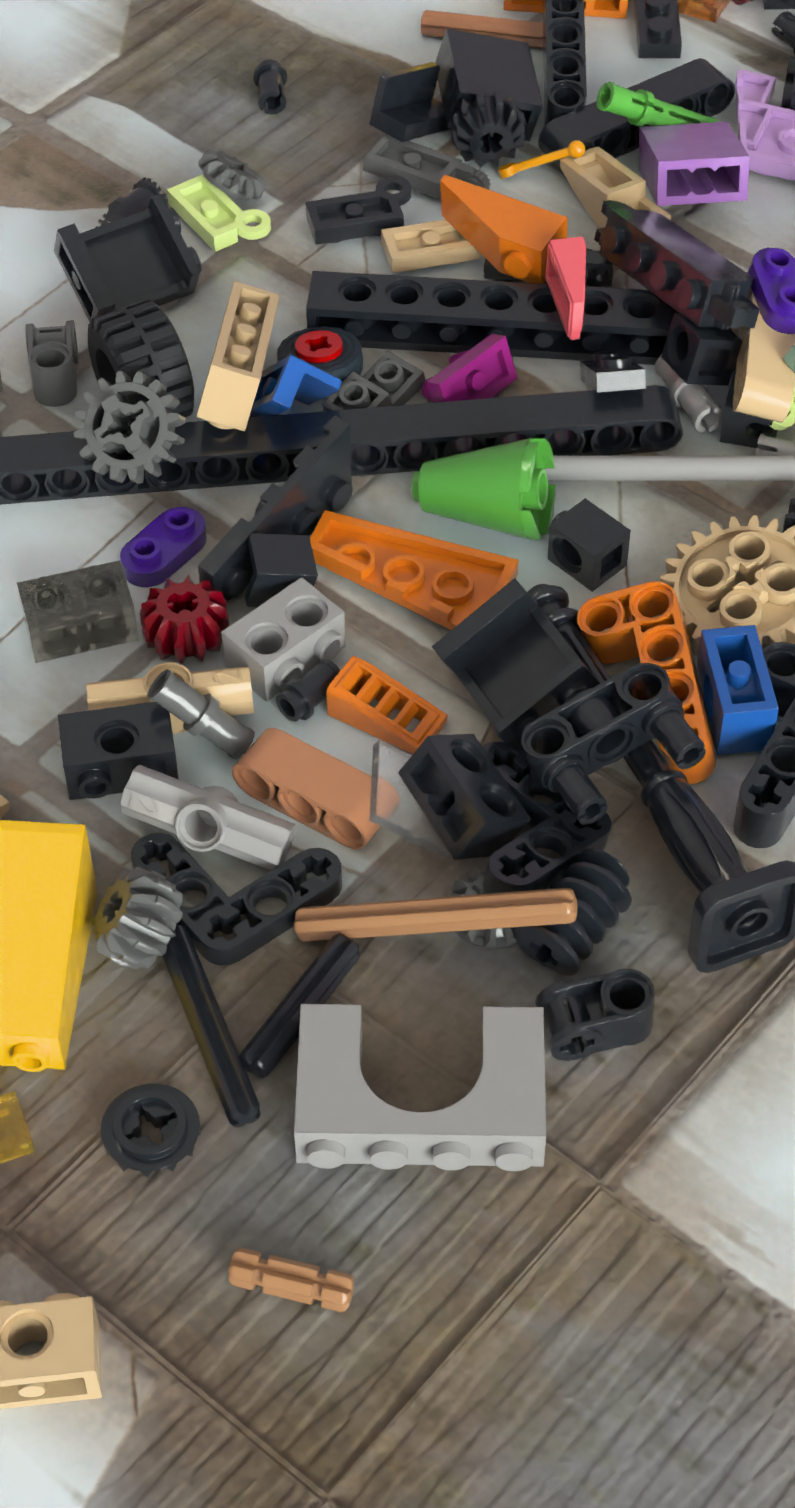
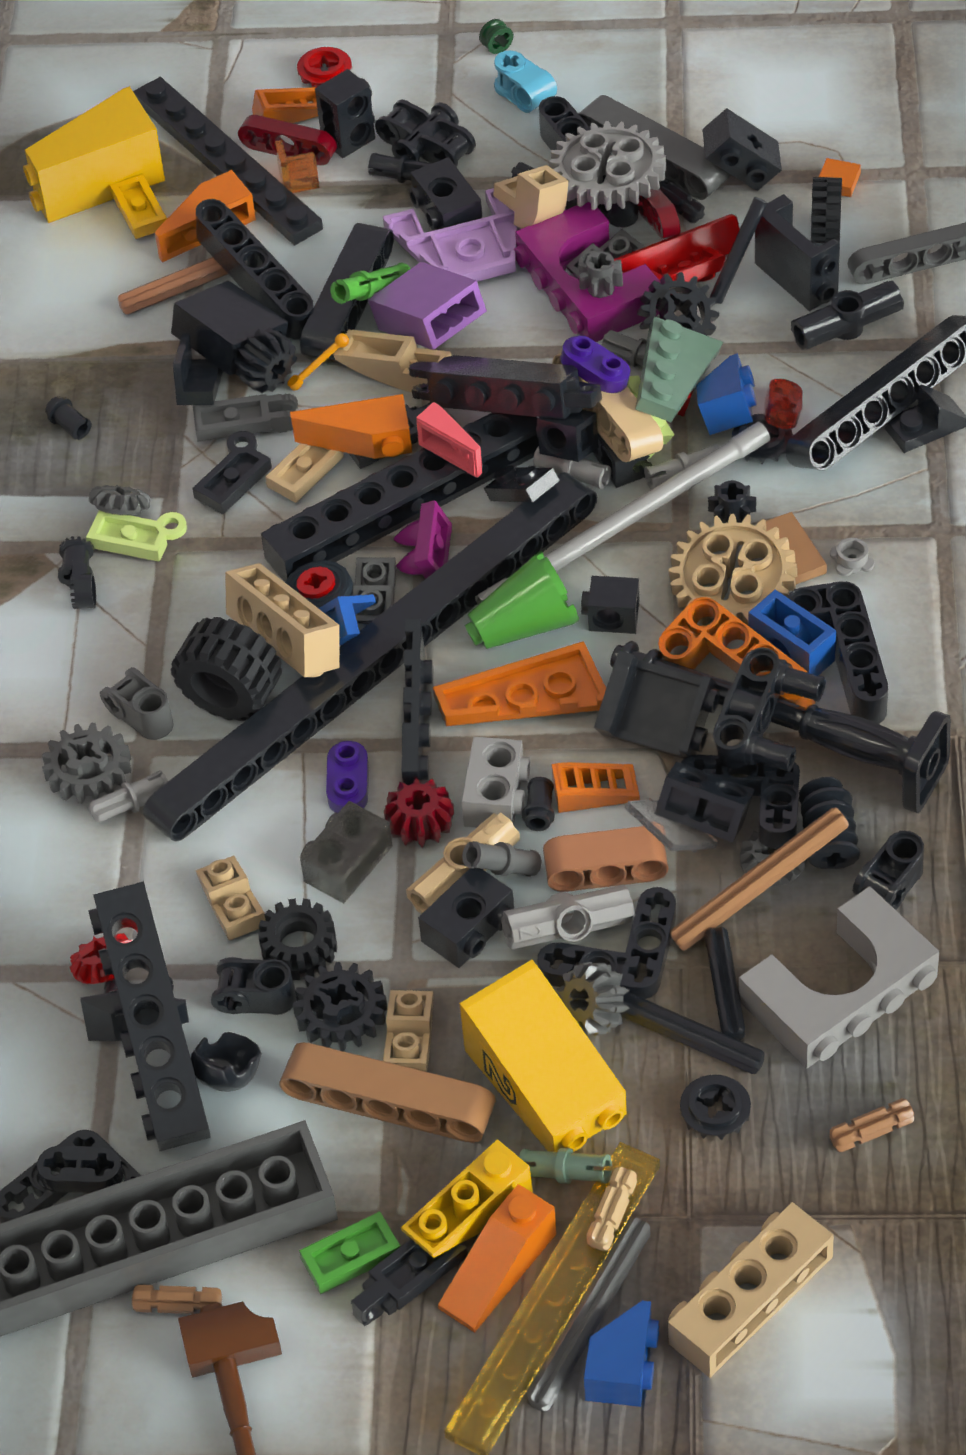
camera: 35 degrees left, 0 degrees up
black panel [54,194,202,322] -> none
dark grey gear [73,371,186,484] -> none
black panel [245,533,318,607] -> none

